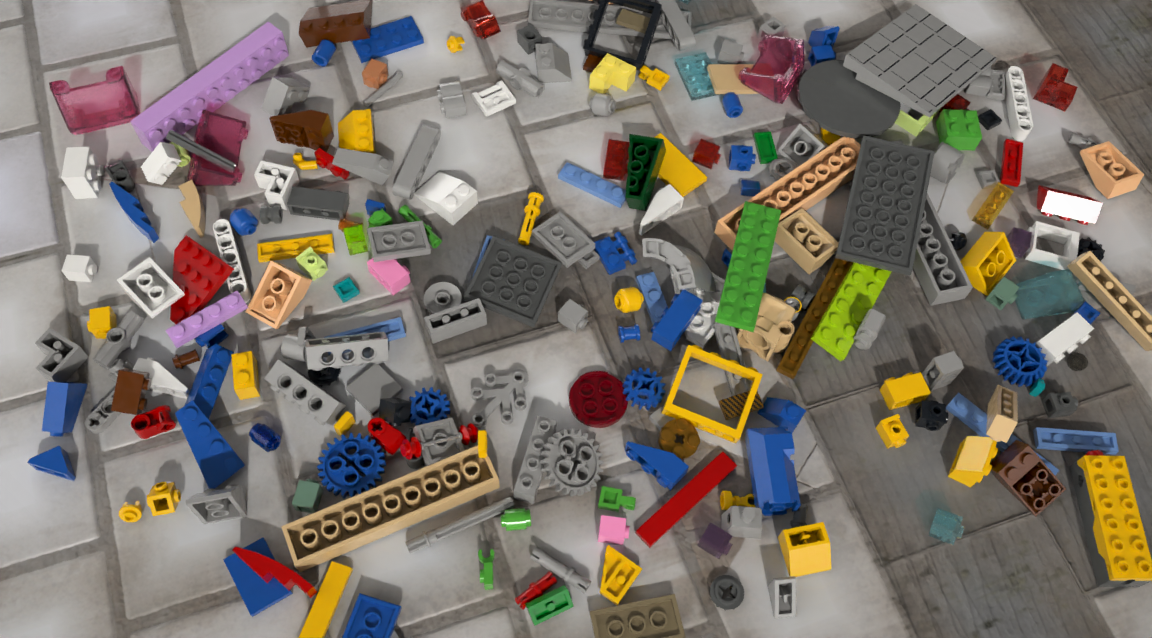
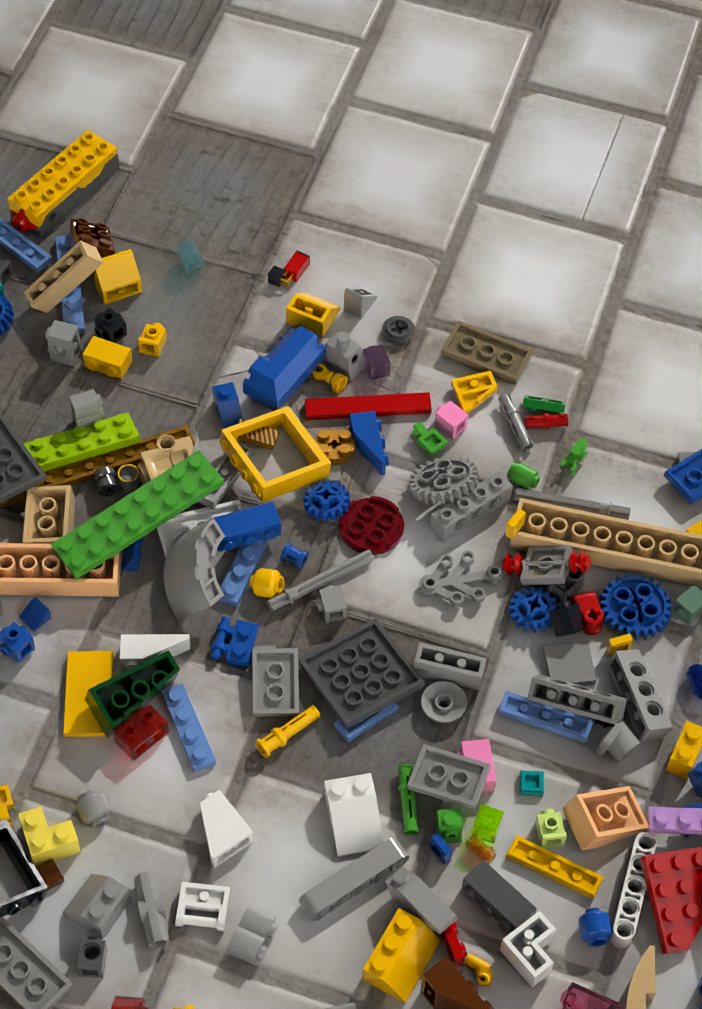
camera: 140 degrees left, 5 degrees down
dark grey wheel [260,205,283,224] -> none
clear red brick [692,139,721,169] -> none
none -> white slope [200,790,253,868]
none -> light grey axle [266,550,374,612]
none -> piece [268,250,310,287]

